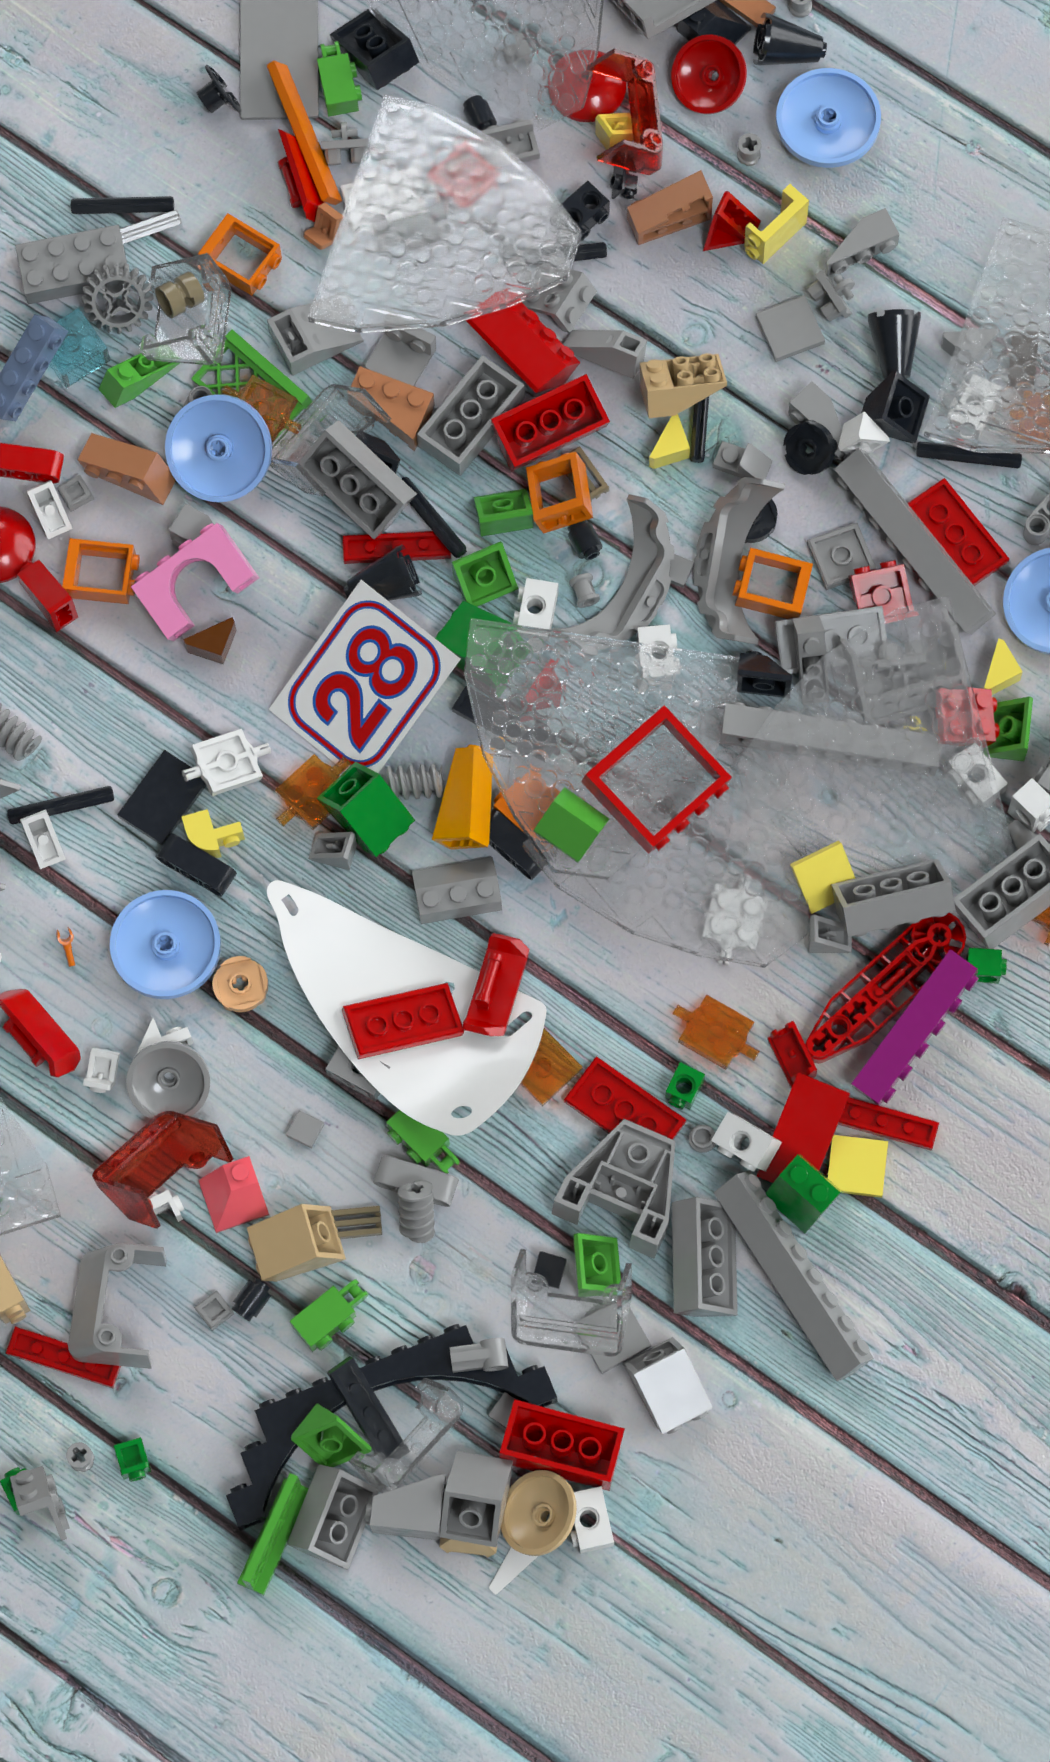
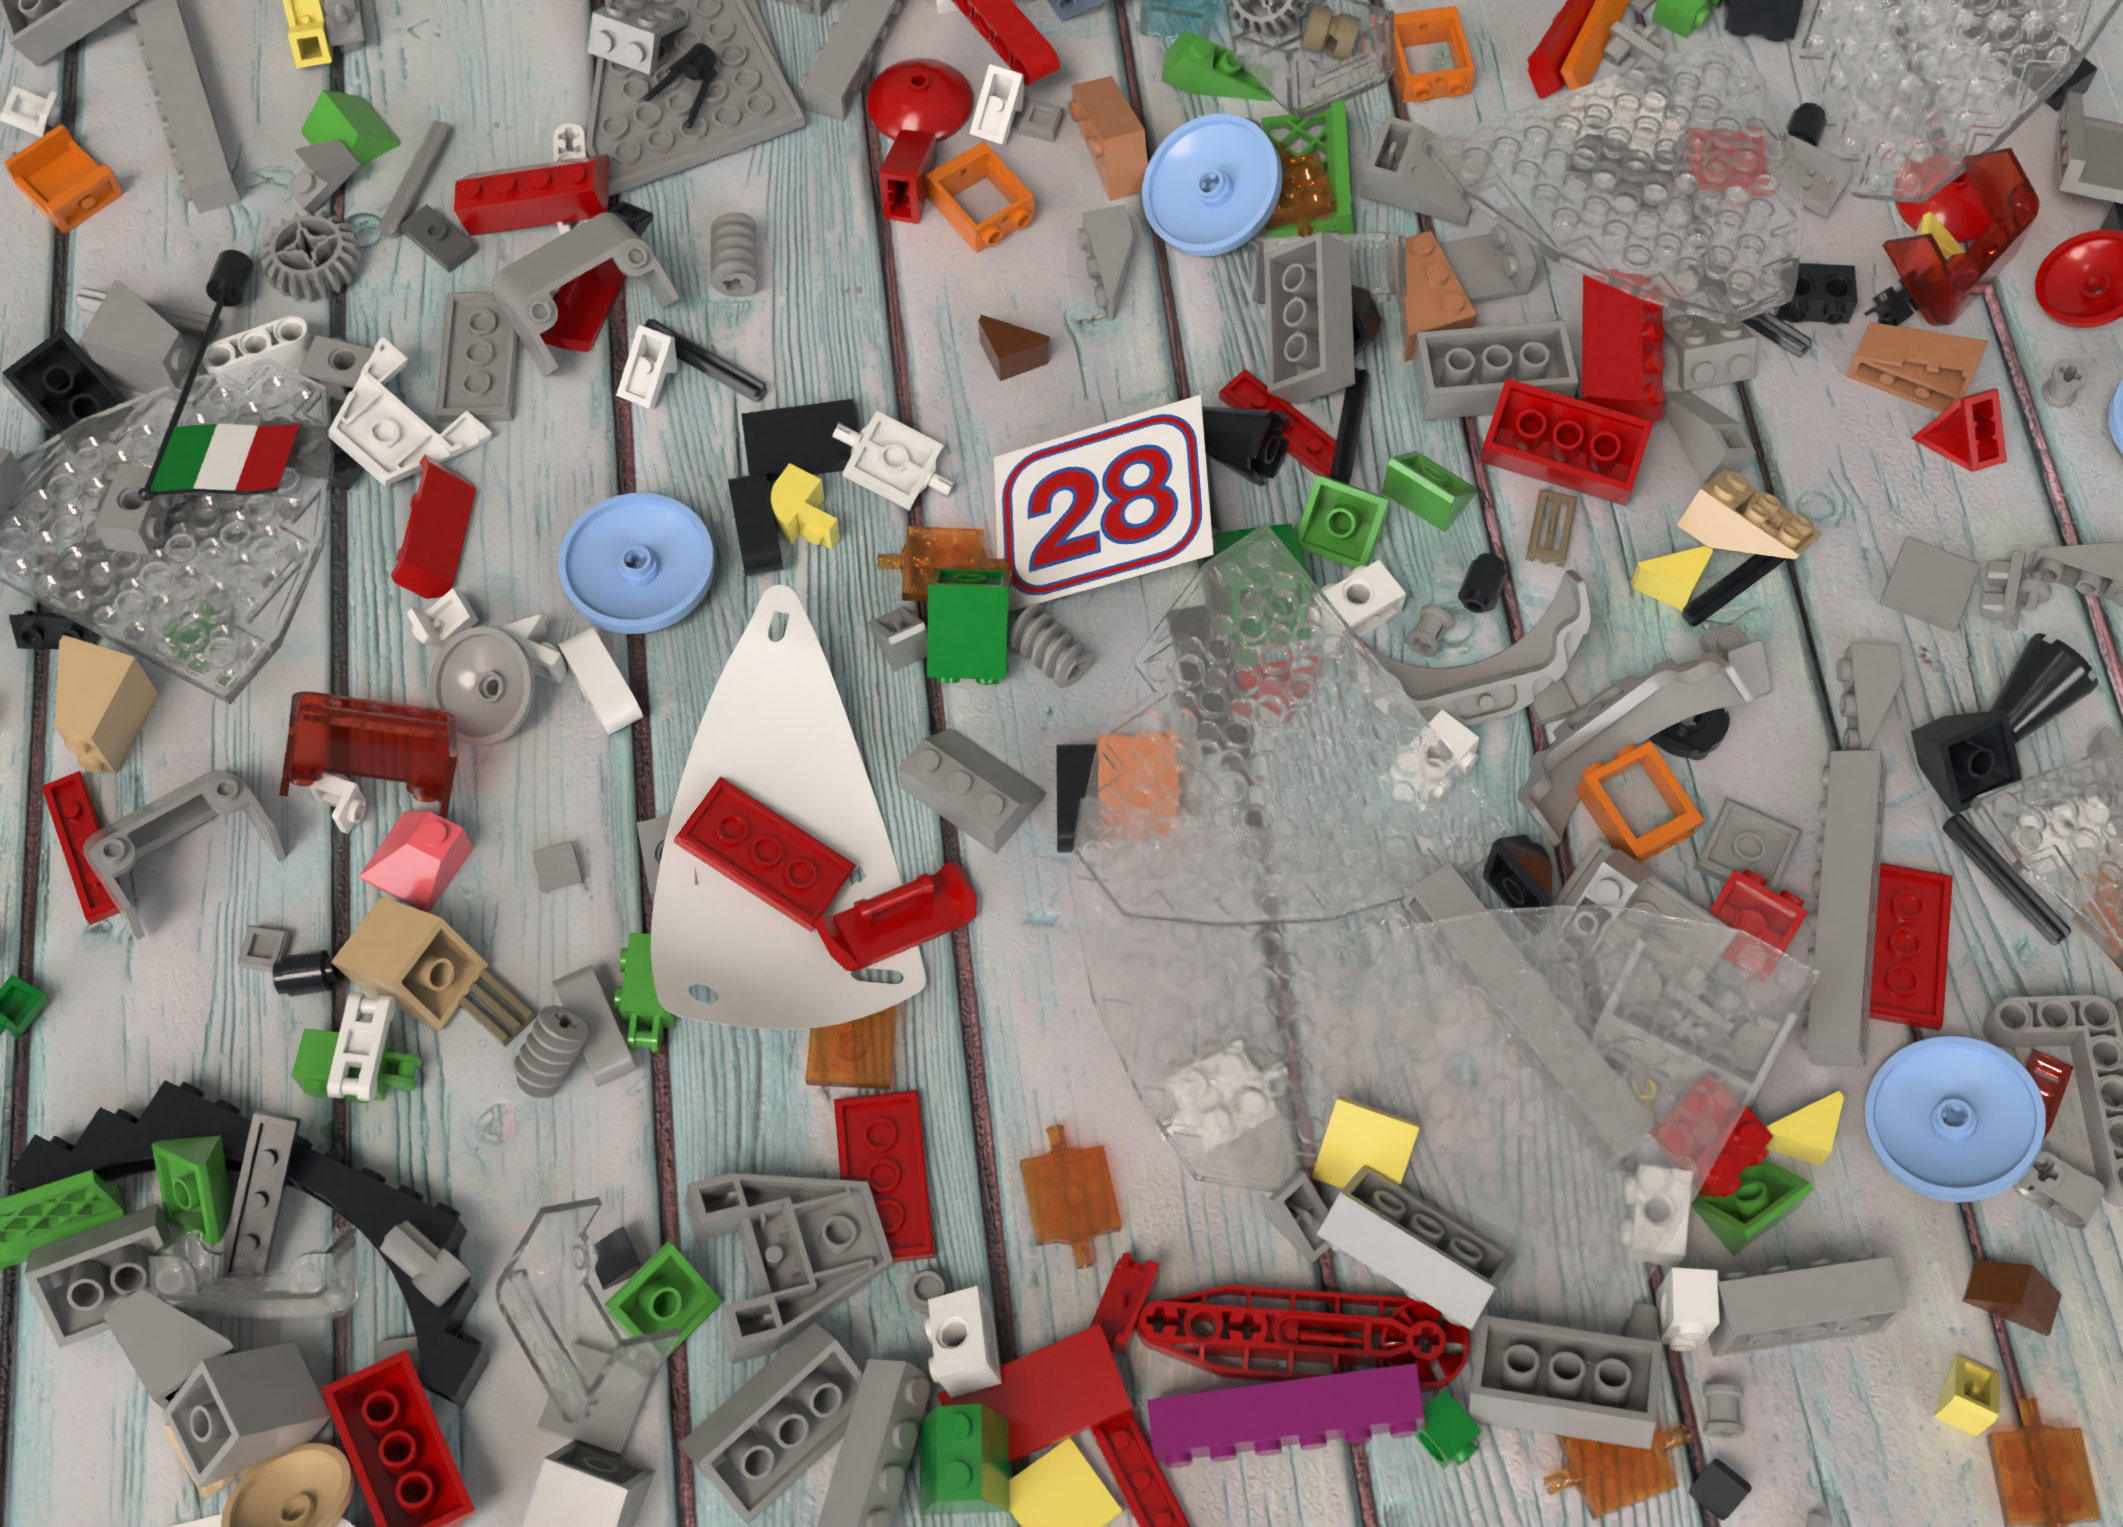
camera: 45 degrees right, 10 degrees down
orange hand [56,927,75,967] -> none
bright pink arch [131,523,259,641] -> none
light nougat plate [212,956,268,1012] -> none
nougat bracket [303,202,344,250] -> none
light orange slope [432,744,493,850] -> none
orange window [526,451,593,534] -> none
bright green slope [533,787,609,863] -> none
red window [581,705,732,854] -> none
green brick [665,1062,705,1110] -> none
light yellow panel [744,184,809,264] -> none
black plate [783,420,838,475] -> none
white slope [838,412,890,454] -> none
none -> white plate [327,992,396,1102]
none -> white beam [557,627,643,735]

